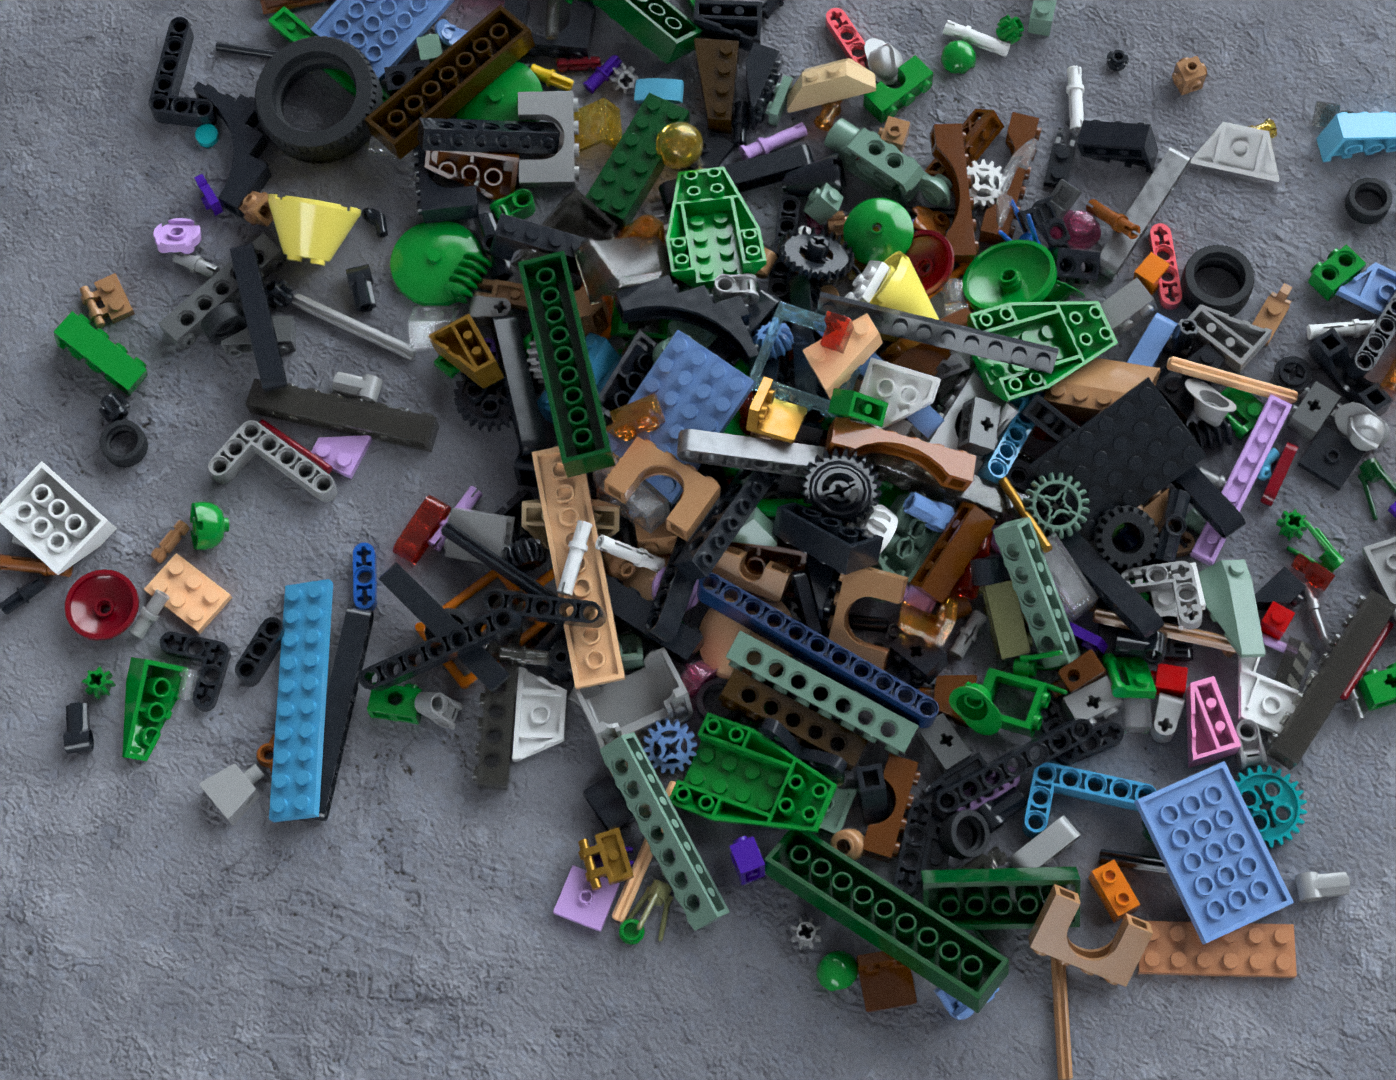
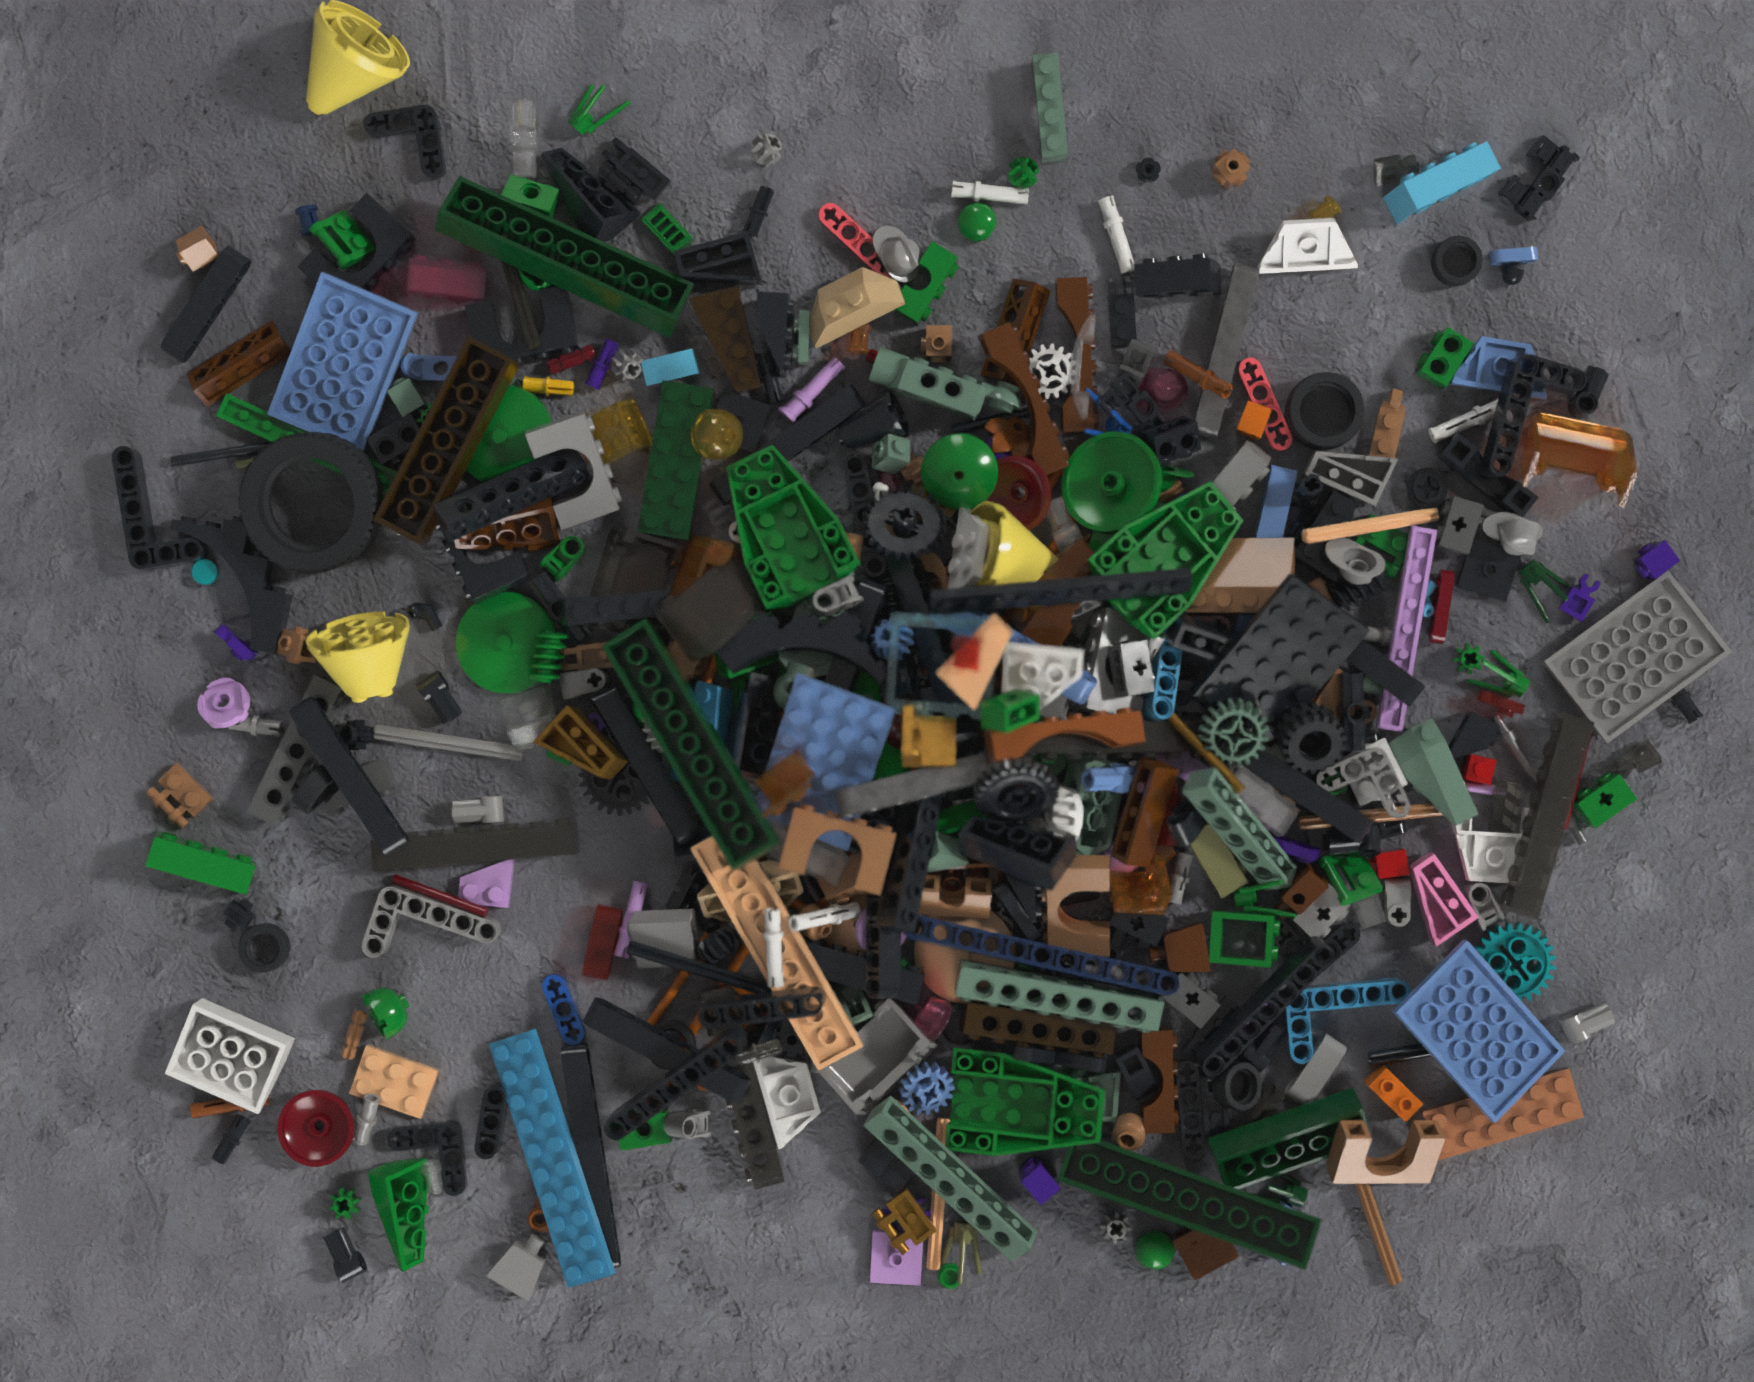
camera: 25 degrees left, 20 degrees up
green piece [949,682,1002,735] -> none

